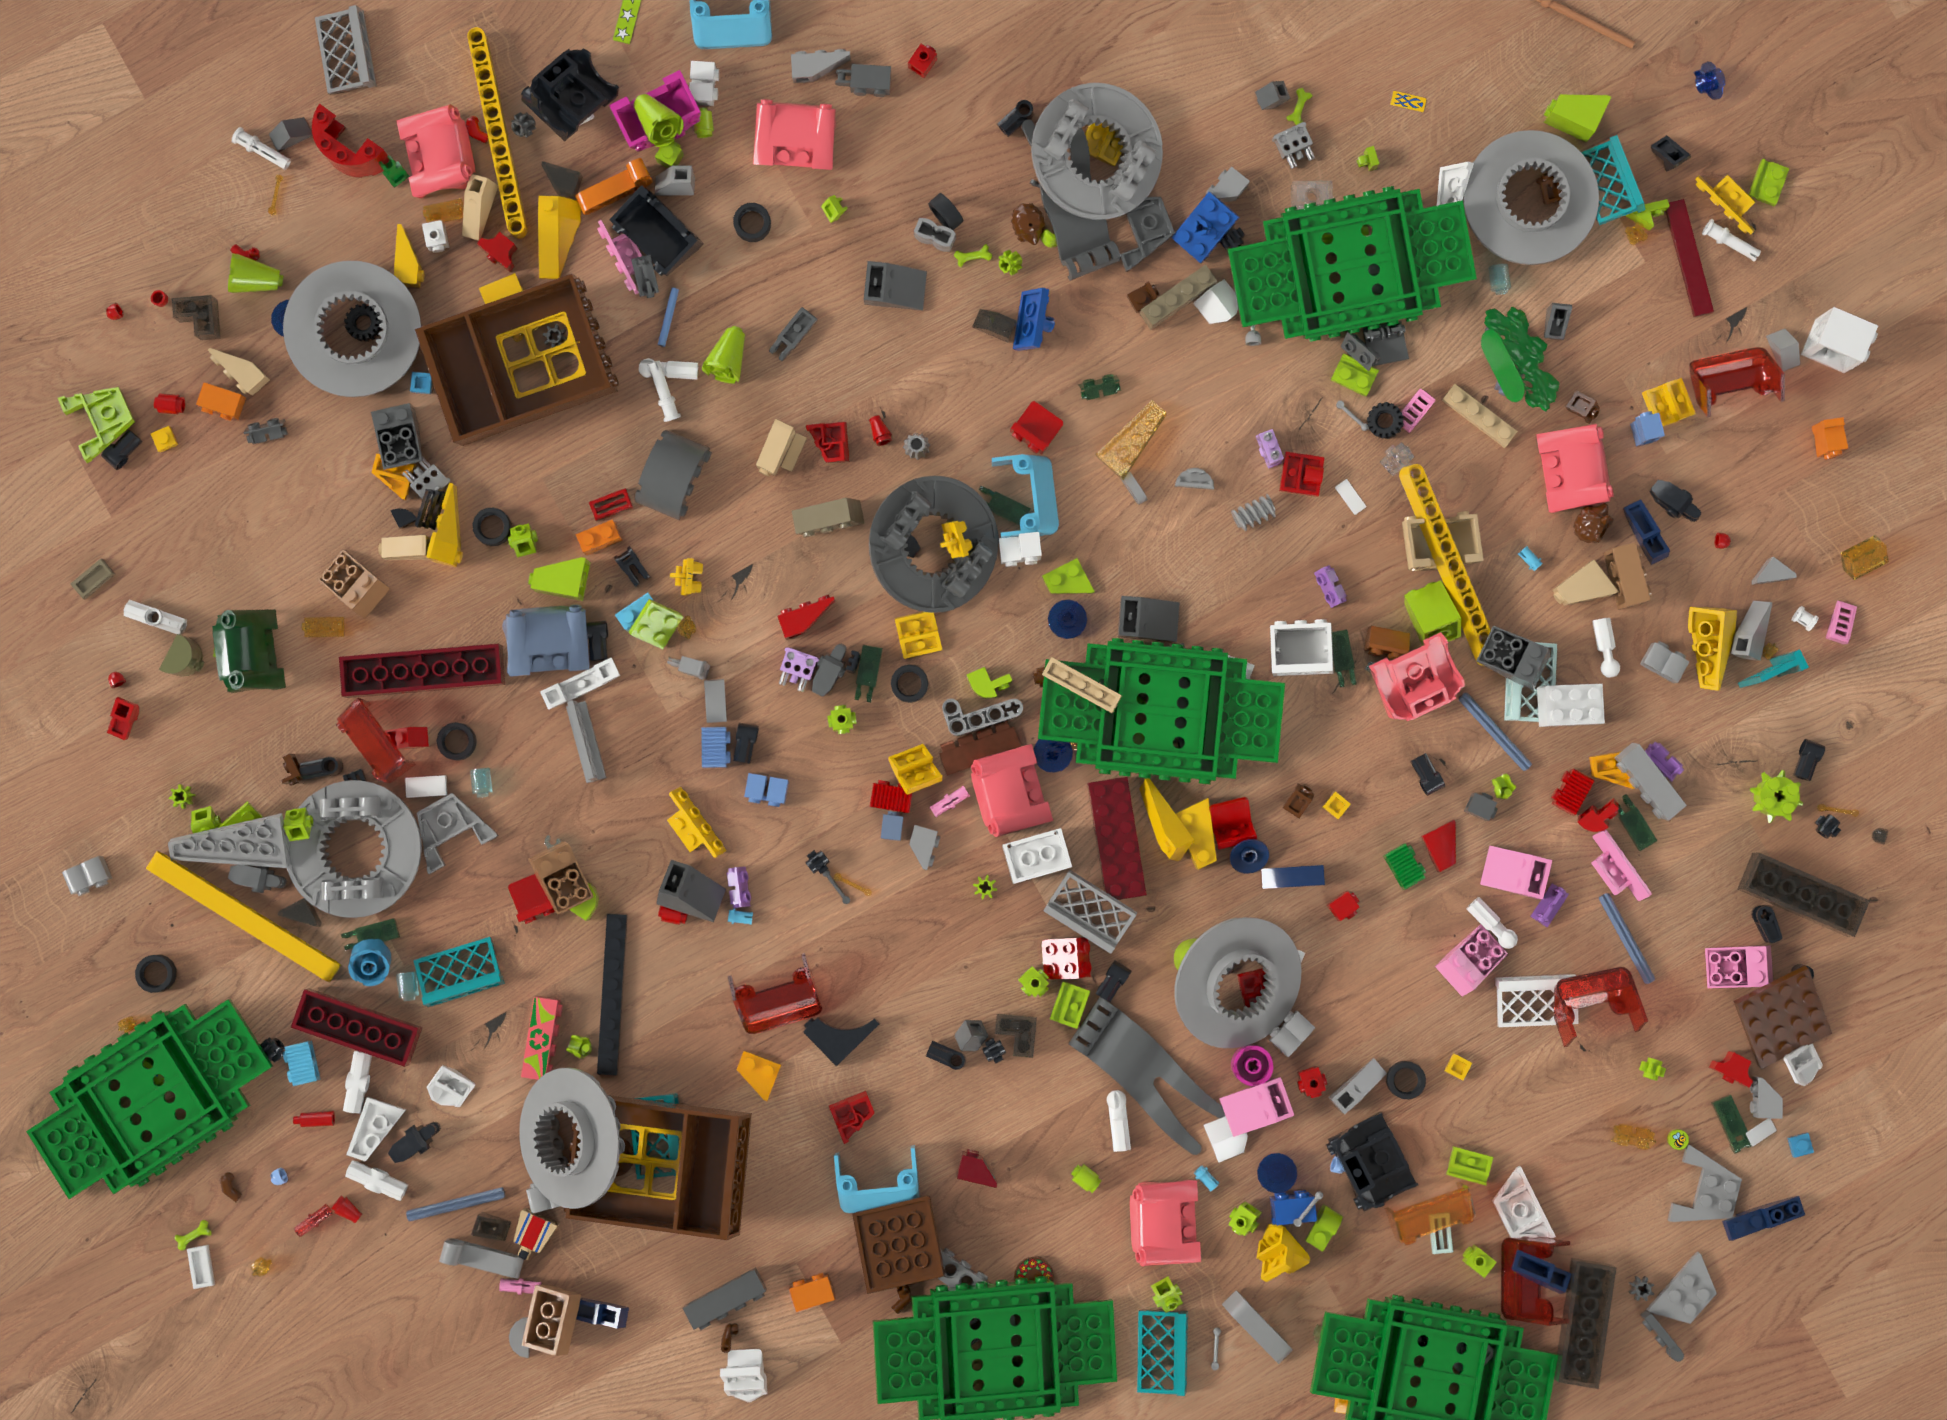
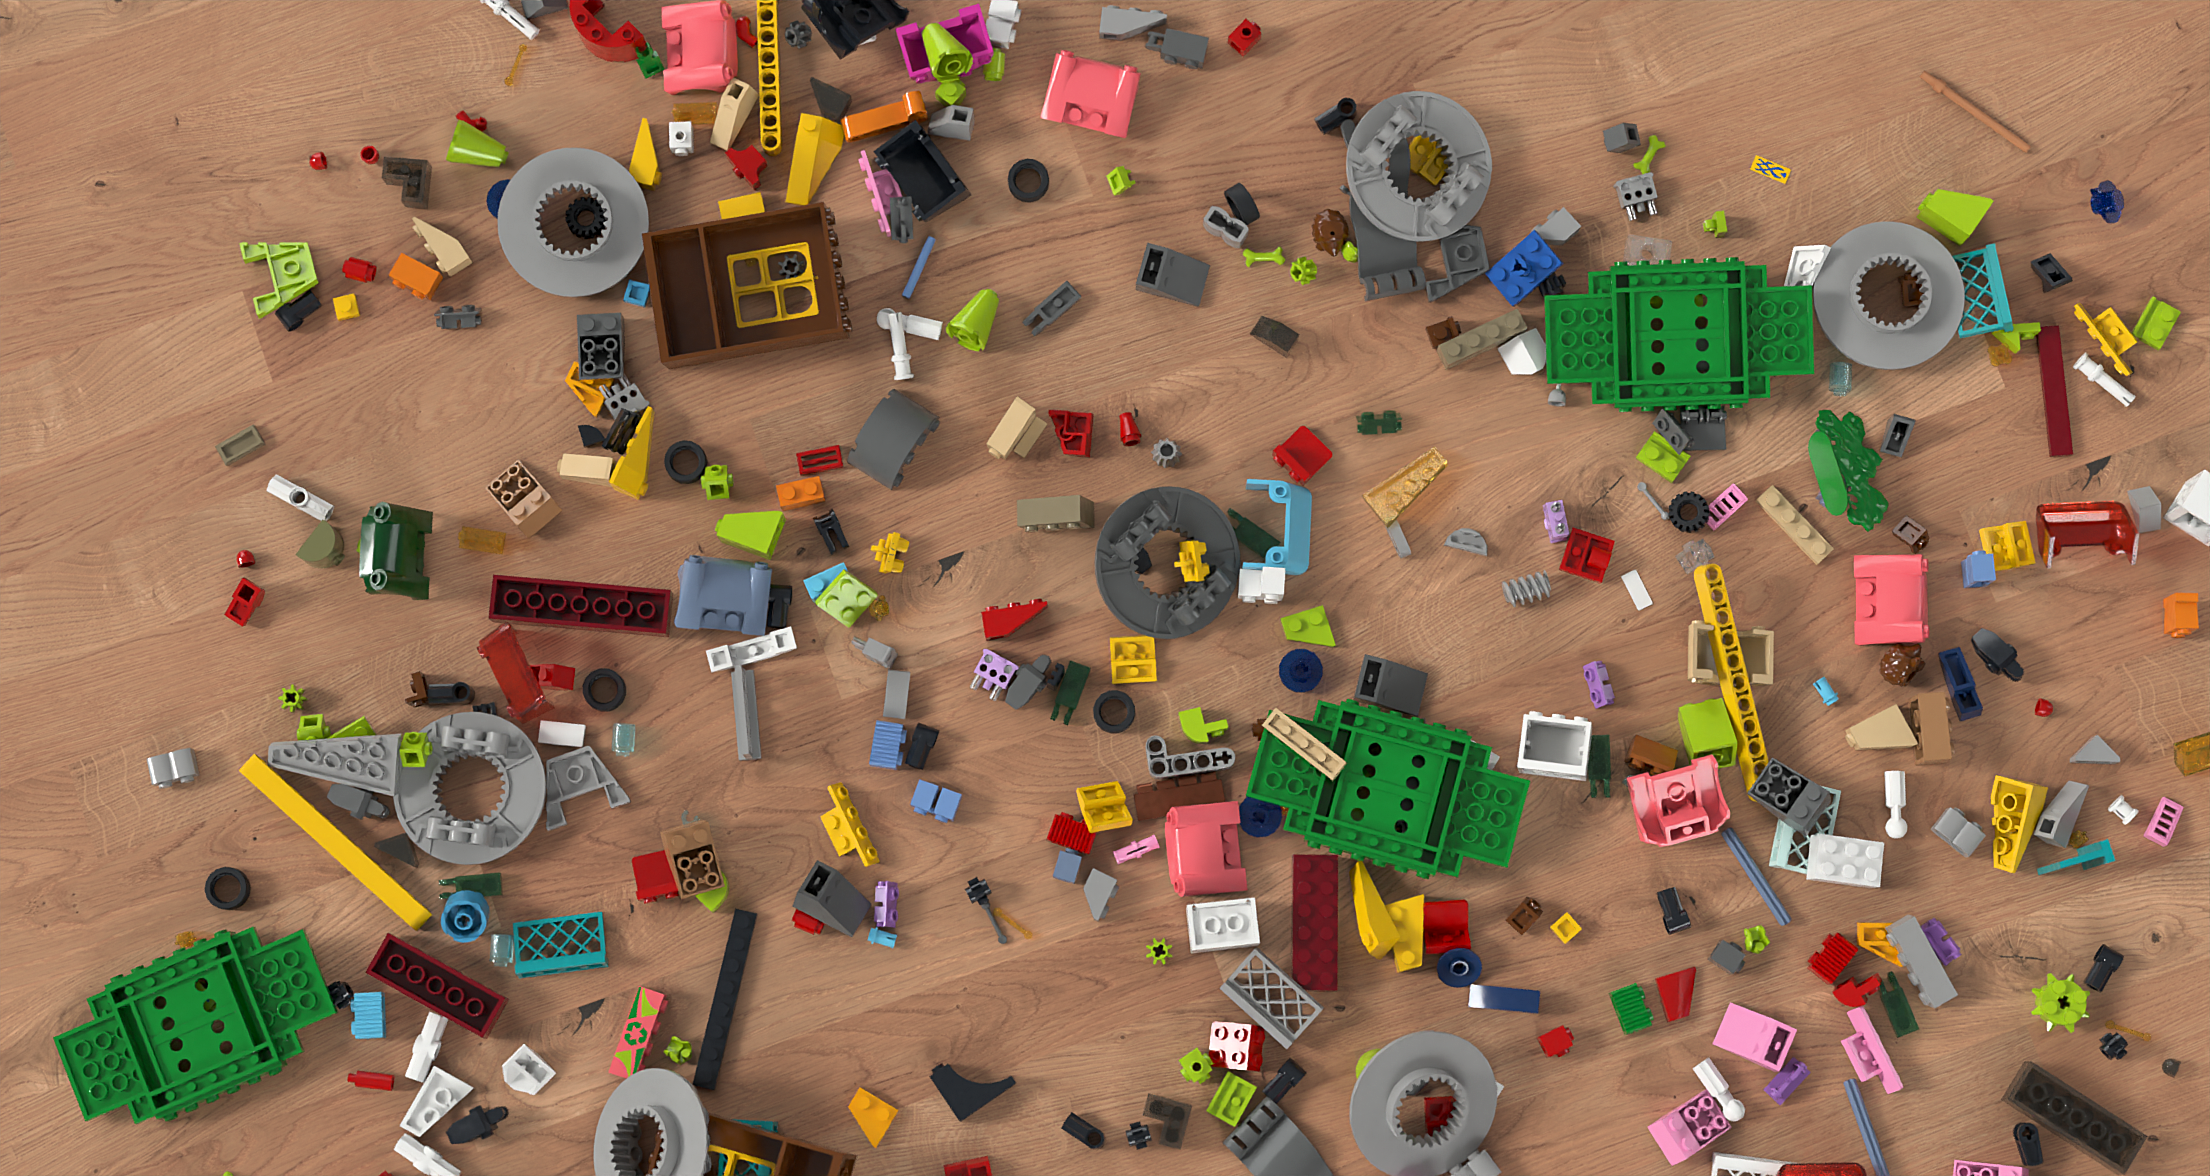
camera: 15 degrees right, 5 degrees down
reddish brown arm [220,1172,242,1202] -> none
light blue hinge [270,1167,288,1185] -> none
clear red windscreen [728,953,822,1034] -> none
lime brick [827,705,857,734] -> none
dark grey panel [955,1020,988,1051] -> none
blue plate [1013,287,1055,351] -> none

